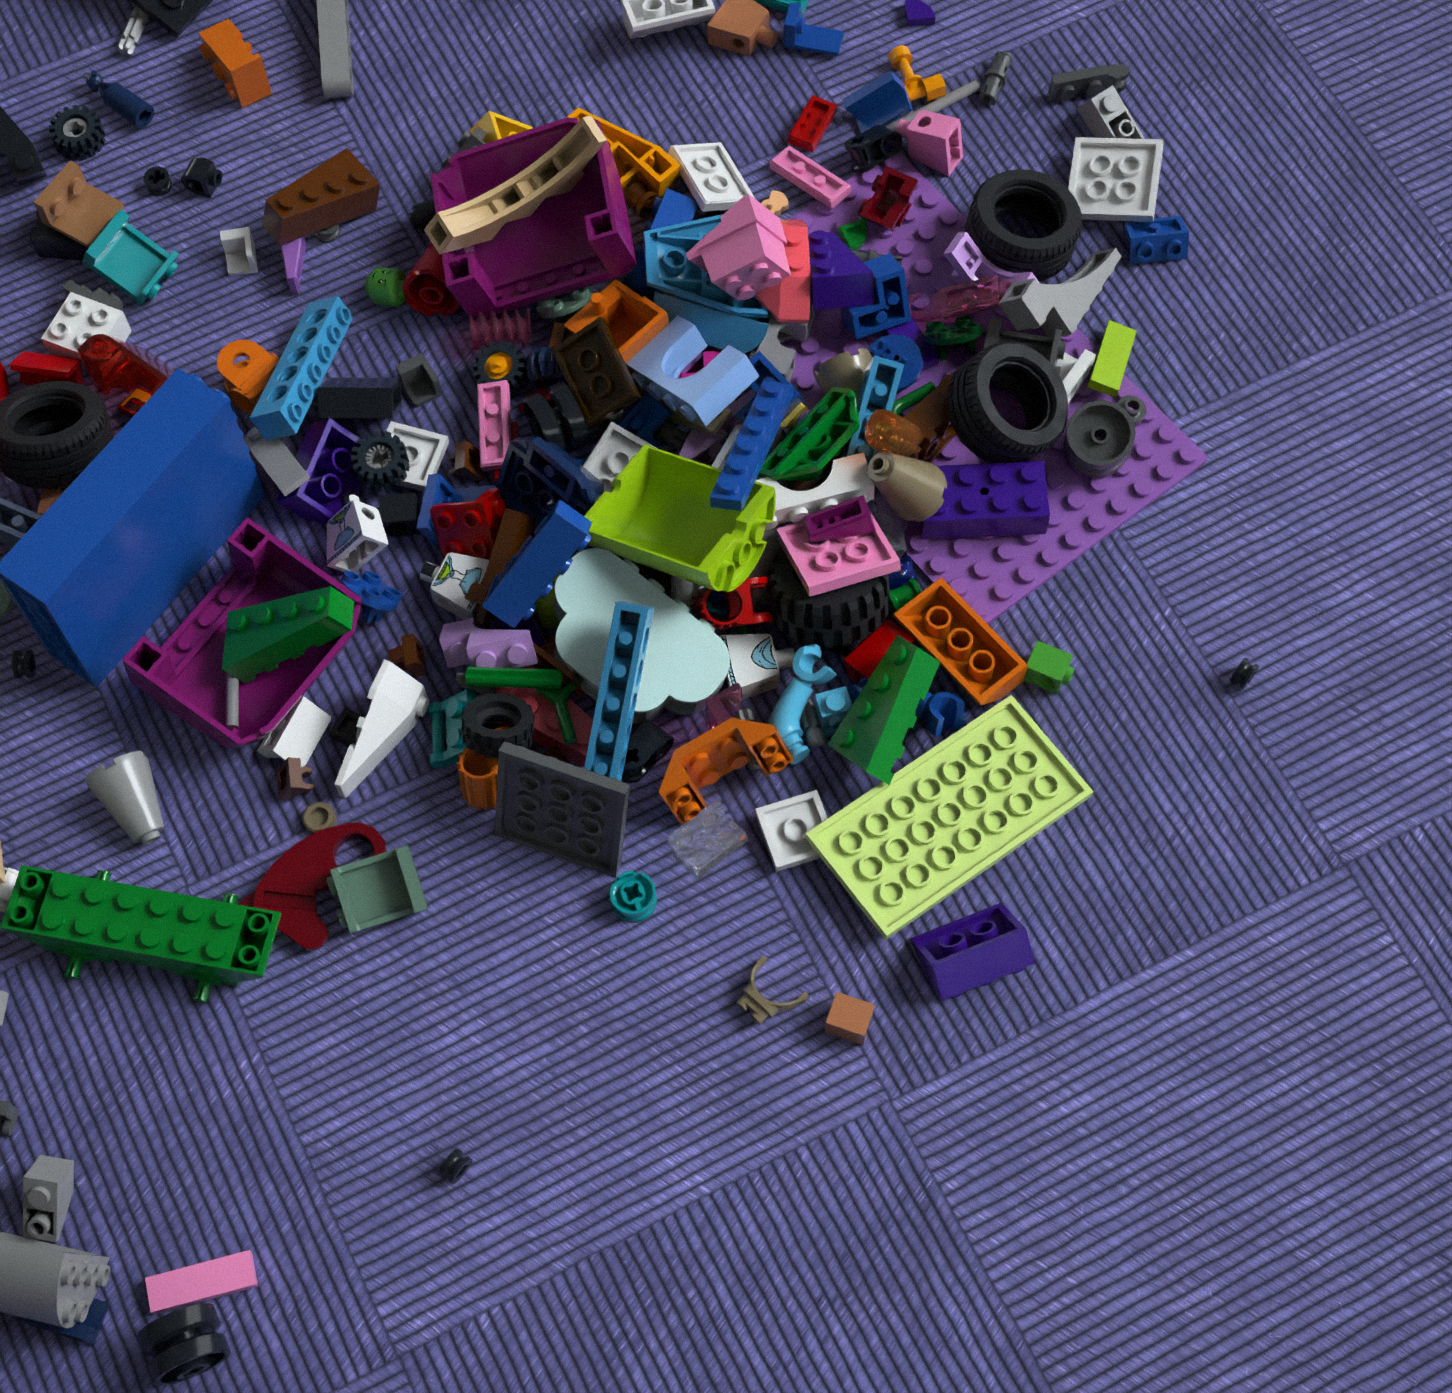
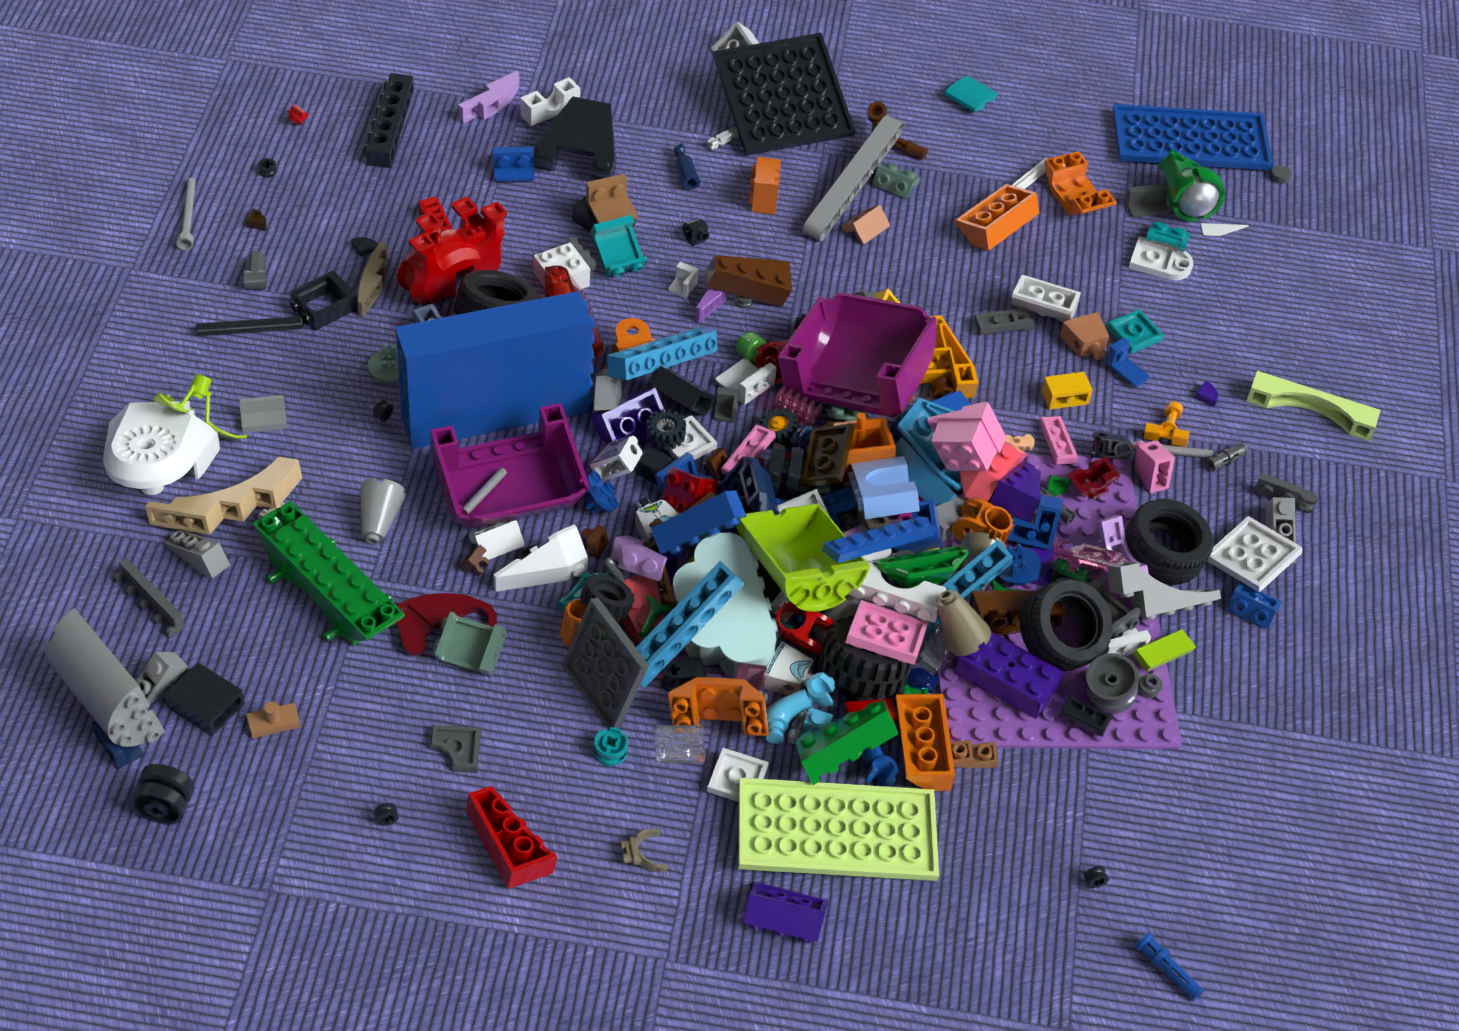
camera: 30 degrees right, 15 degrees down
red panel [10,351,82,385] -> none
black bush [49,105,105,161] -> none
black bush [143,166,172,196] -> none
bright pink tile [145,1250,258,1315] -> none
green wedge [222,586,354,684] -> none
dark tan tile [303,802,337,834] -> none
tan arch [424,115,607,255] -> none
green axle [465,667,562,689] -> none
white tile [668,142,755,212] -> none
red plate [787,95,838,153] -> none
magenta slope [804,495,876,542] -> none
nougat panel [825,992,874,1045] -> none
blue panel [842,70,913,133] -> none
clear orange piece [865,409,922,457] -> none
bright green brick [1024,640,1075,695] -> none
none -> black brick [165,662,245,736]
none -> medium nougat tile [247,701,301,739]
none -> dark grey tile [430,725,481,773]
none -> red wedge [466,786,558,889]
none -> white bracket [715,359,776,405]
none -> panel [841,205,890,244]
none -> medium nougat slope [950,740,999,768]
none -> orange piece [952,498,1014,543]
none -> dark grey plate [974,308,1035,335]
none -> yellow brick [1041,372,1093,410]
none -> black plate [1059,696,1113,737]
none -> blue pin [1135,932,1204,1002]

